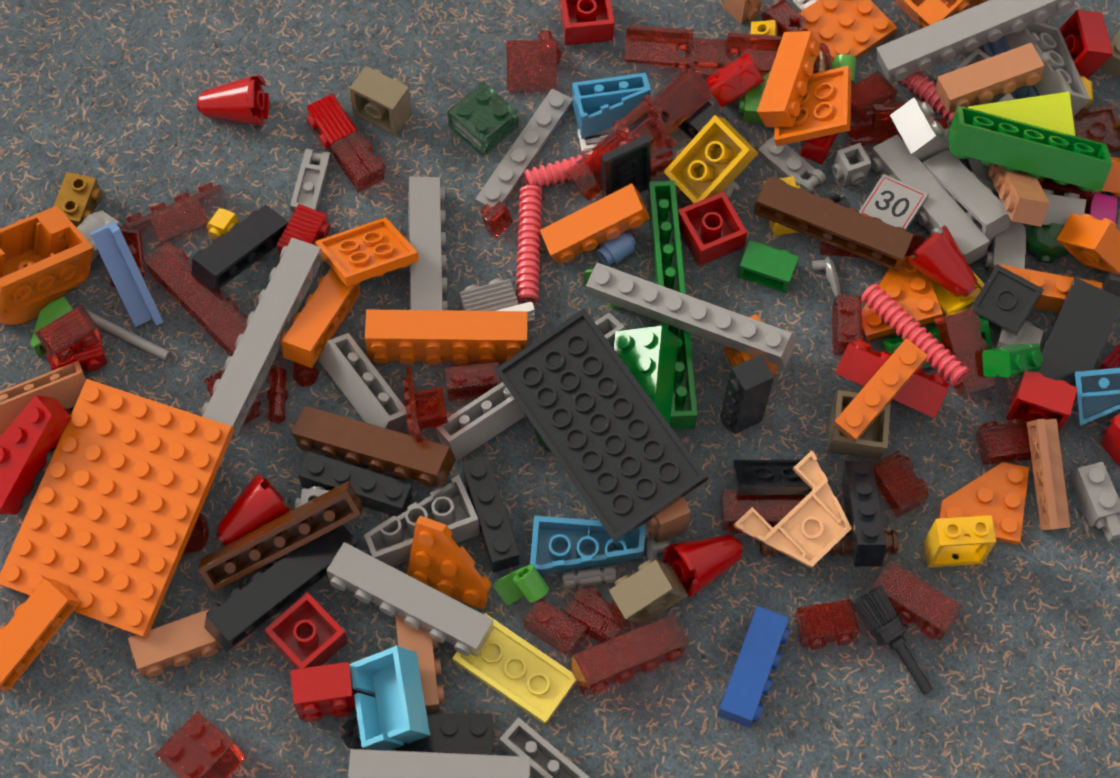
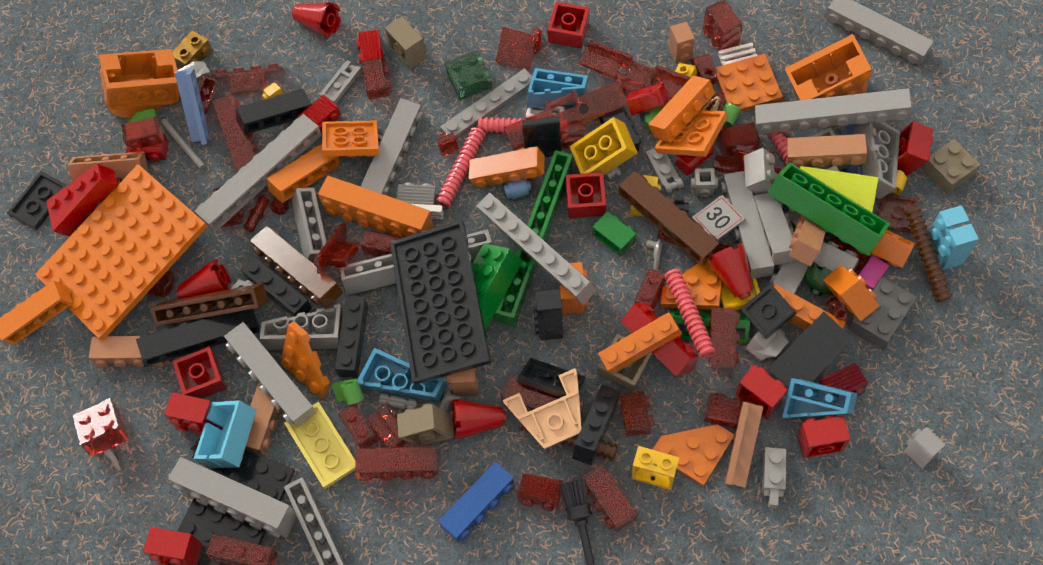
camera: 30 degrees right, 0 degrees up
green brick [982,343,1043,377] -> none
none -> clear red pin [826,297,848,320]

